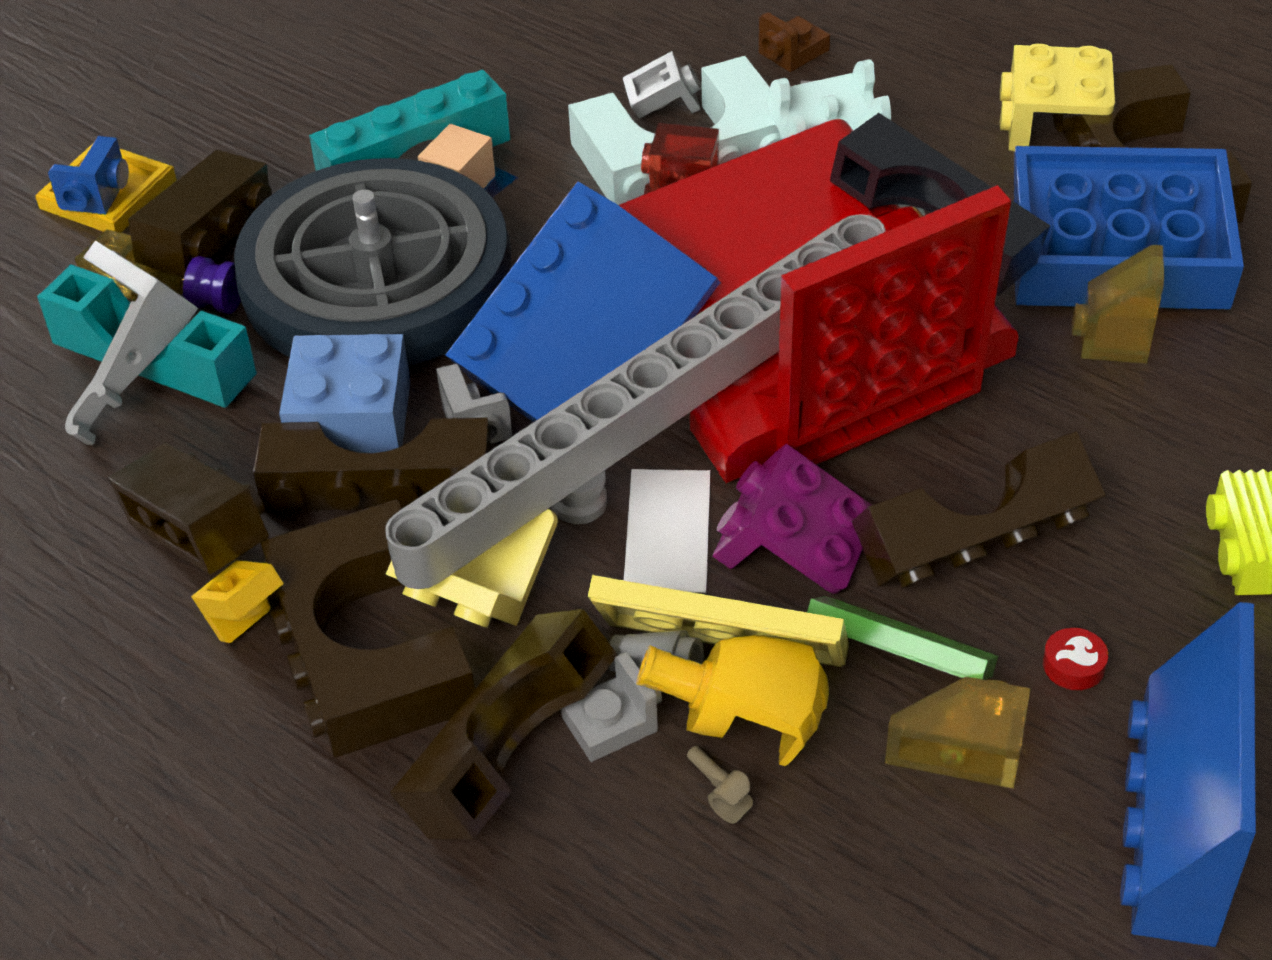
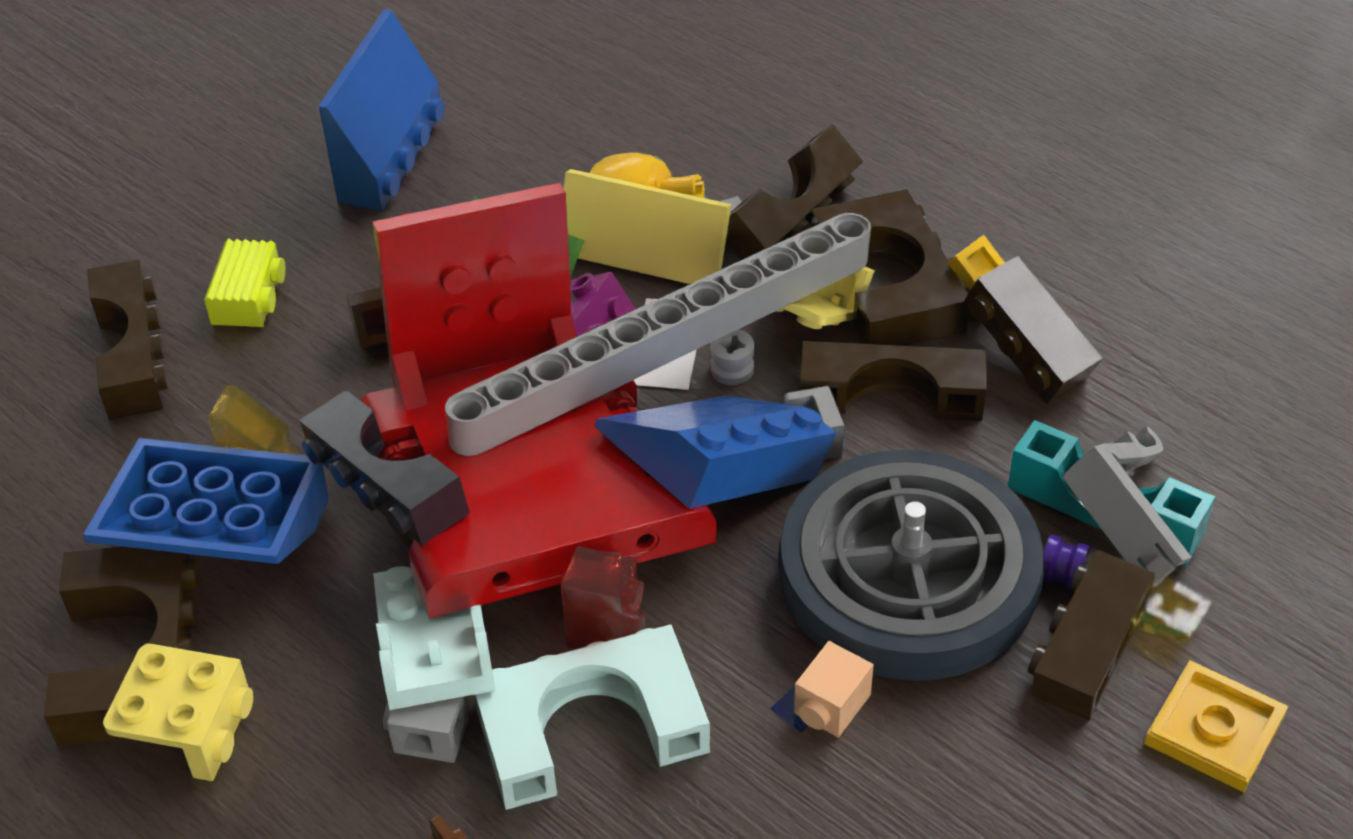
camera: 175 degrees left, 0 degrees up
blue bracket [48,136,129,214] -> none
medium blue brick [279,334,410,453] -> none
teal arch [309,69,510,171] -> none
light grey bracket [623,51,702,119] -> none
clear yellow slope [885,677,1031,789] -> none

